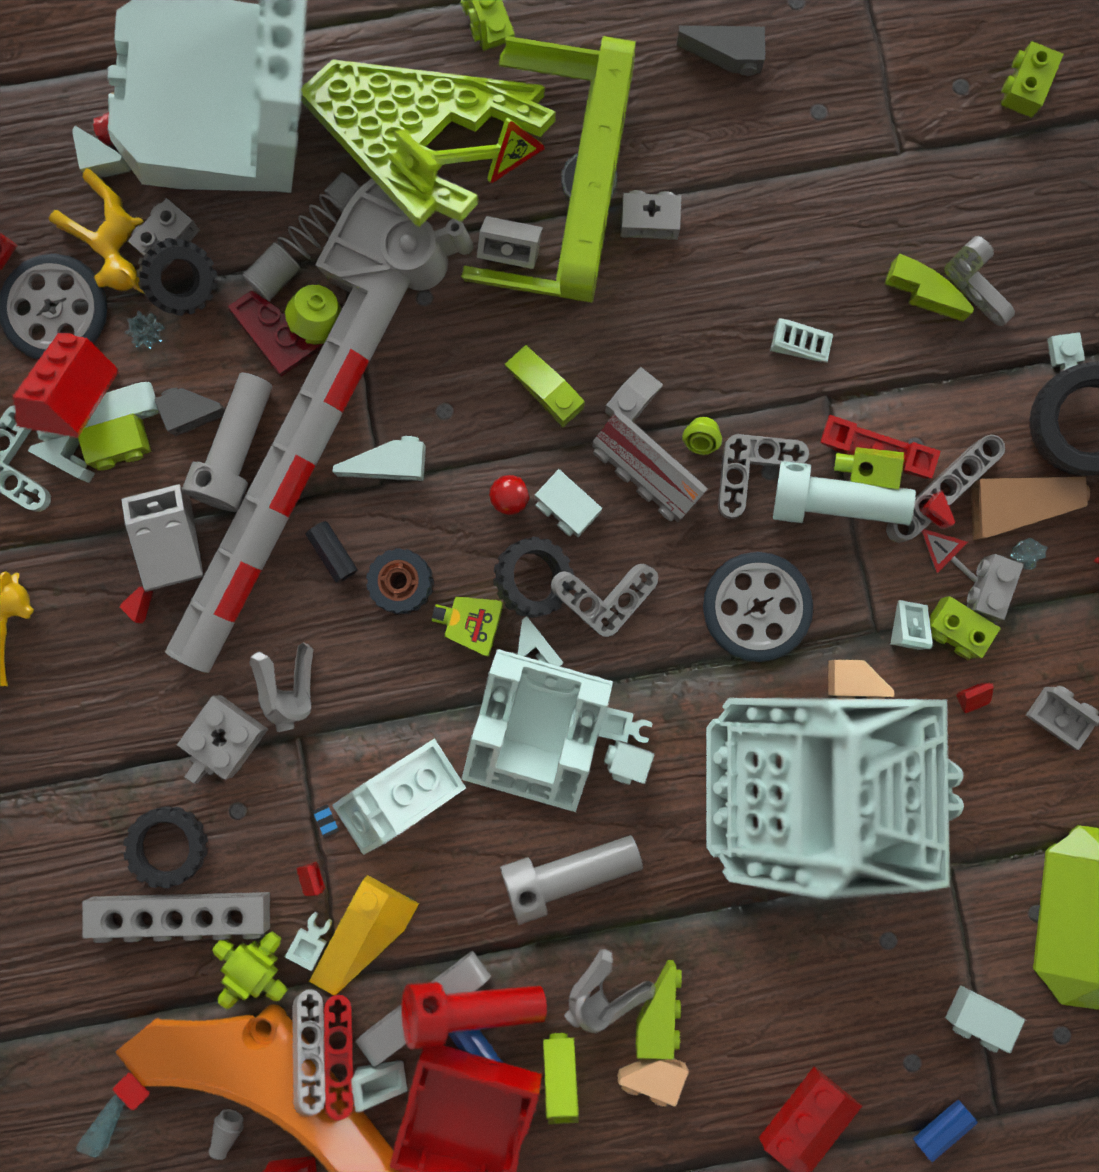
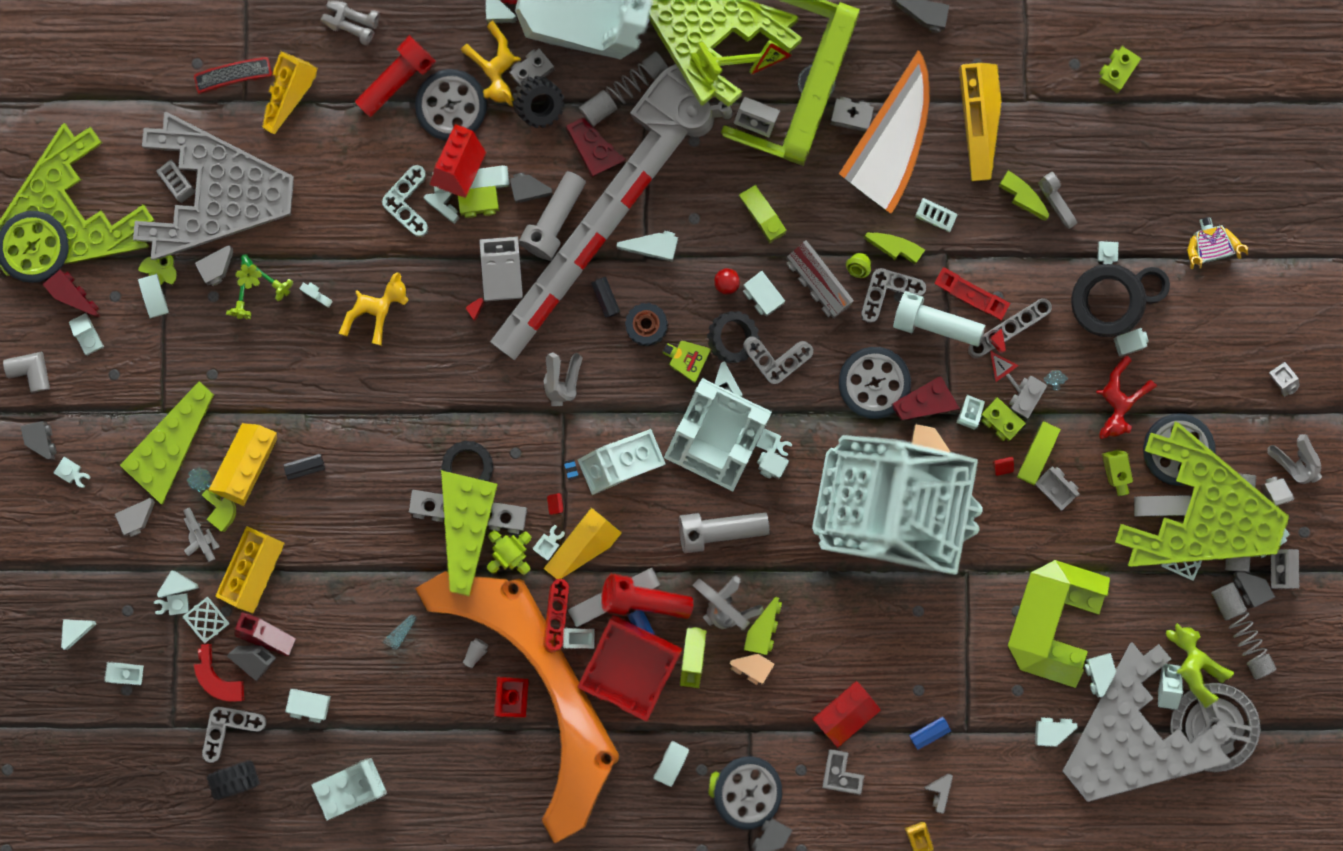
camera: 10 degrees right, 0 degrees up
red slope [113,1073,149,1111] -> none
clear light blue gear [125,311,164,349] -> none
light grey hinge [177,695,268,784] -> none
lime cone [285,285,342,344] -> none
light grey beam [293,990,325,1116] -> none
light grey slope [605,367,663,422] -> none
lime torso [834,448,904,489] -> none
light aqua brick [945,985,1025,1053] -> none
medium nougat slope [971,477,1090,541] -> none
none -> lime wing [441,470,498,596]
none -> light grey beam [693,579,750,630]
none -> sticker [839,50,929,213]
none -> lime slope [864,233,925,264]
none -> dark red wing [891,376,960,421]
none -> yellow wedge [959,63,1001,181]
none -> lime slope [1017,421,1061,485]

